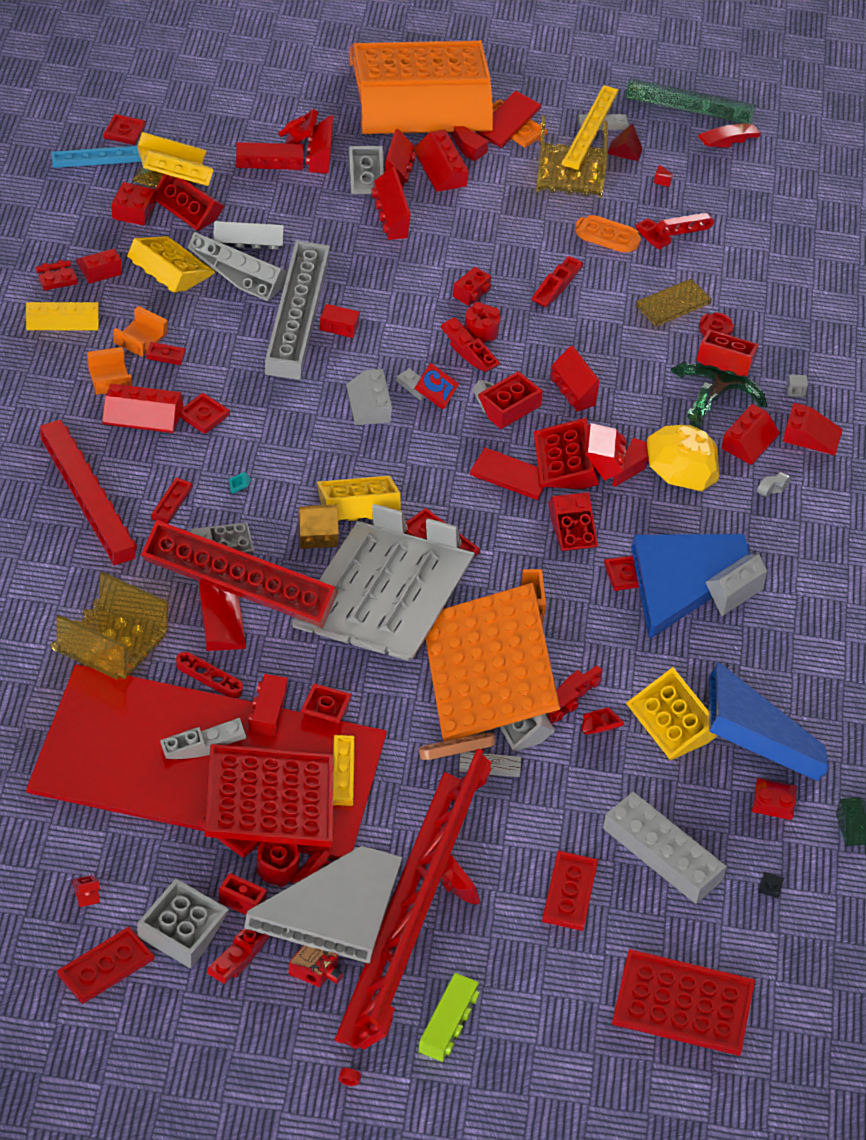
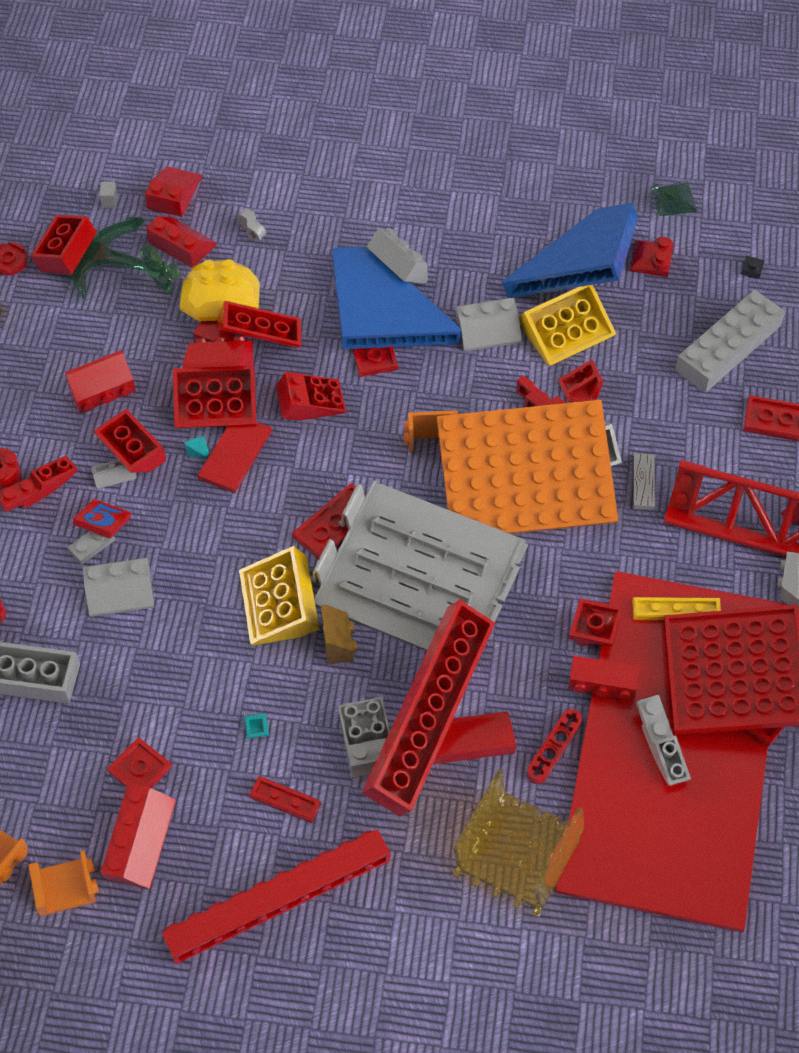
camera: 85 degrees left, 10 degrees up
red plate [146,342,186,365] -> none
nougat beam [419,733,495,760] -> none
none -> teal slope [184,436,210,459]
none -> red slope [217,300,301,348]
none -> light grey slope [456,298,522,352]

